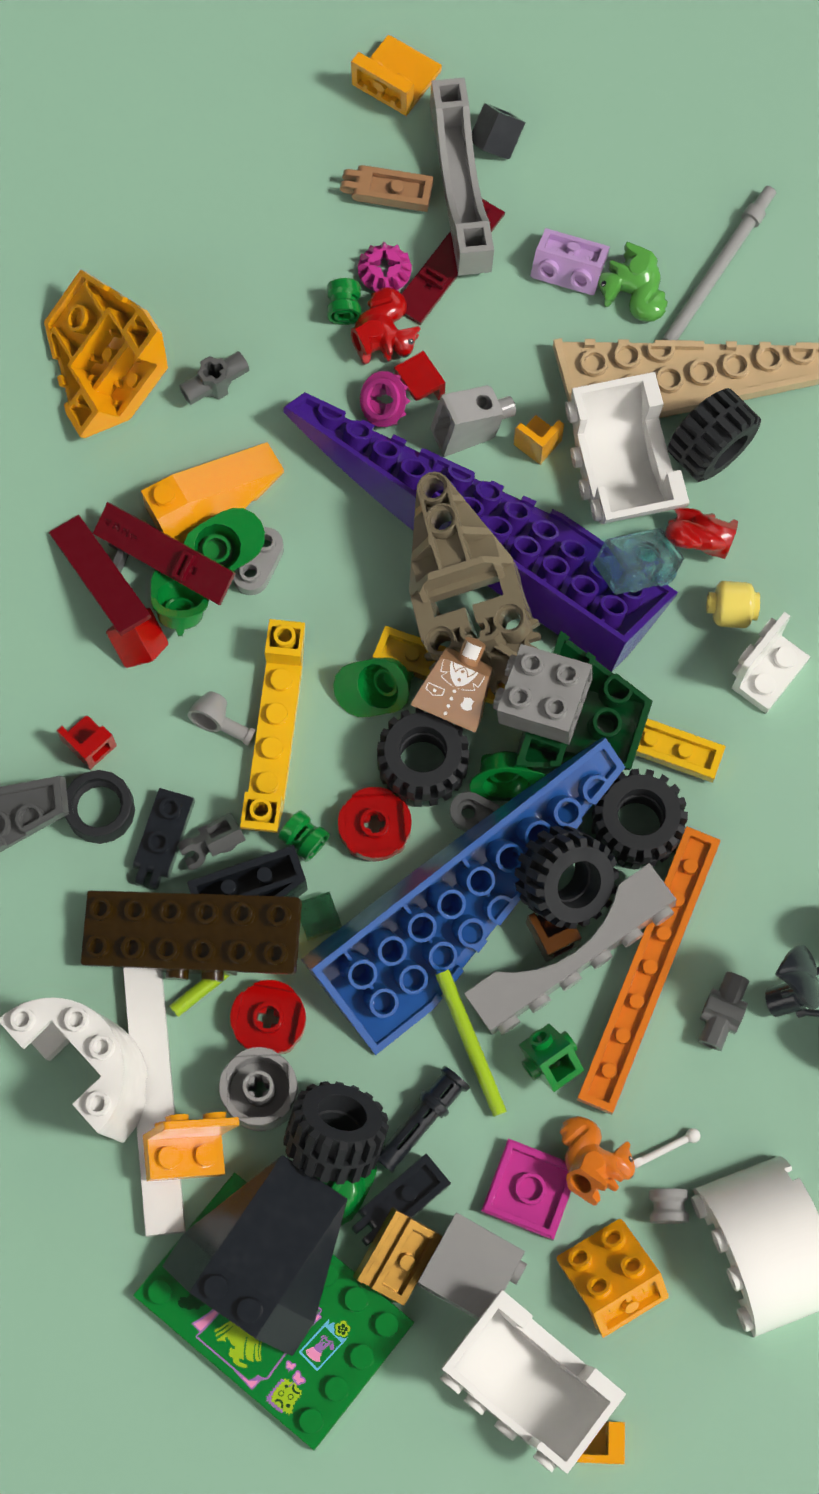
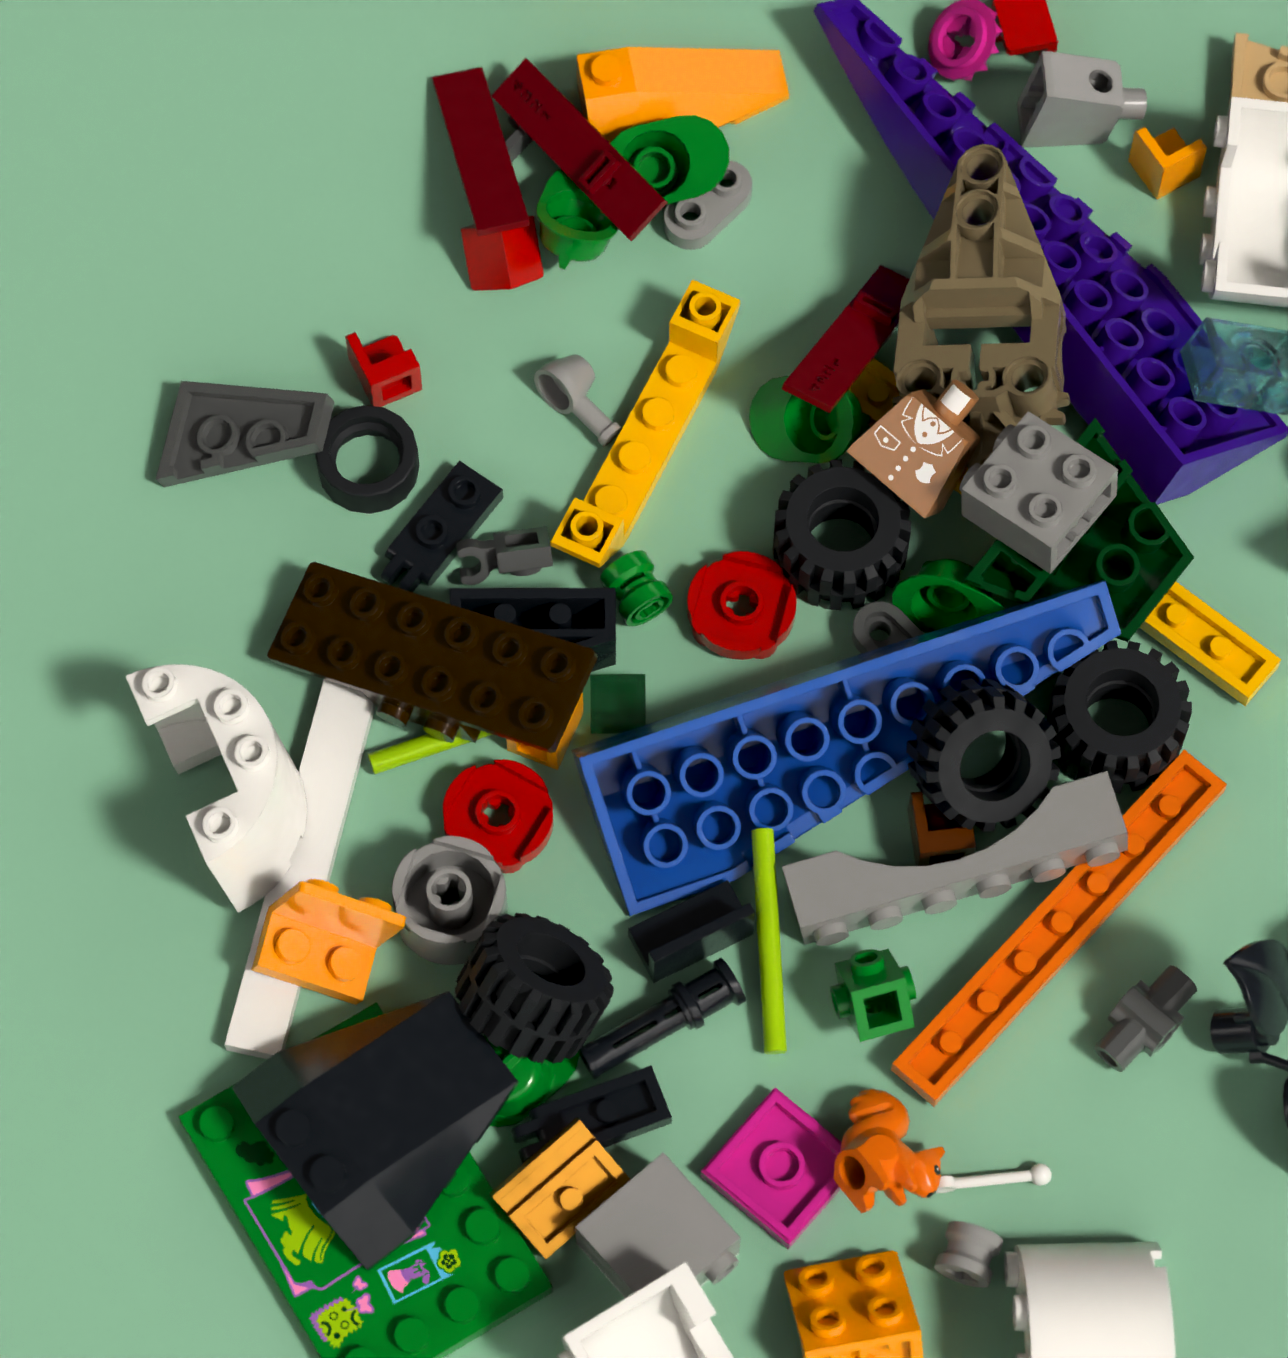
camera: 20 degrees right, 5 degrees down
none -> black panel [628,880,755,983]
none -> dark red piece [782,265,910,413]

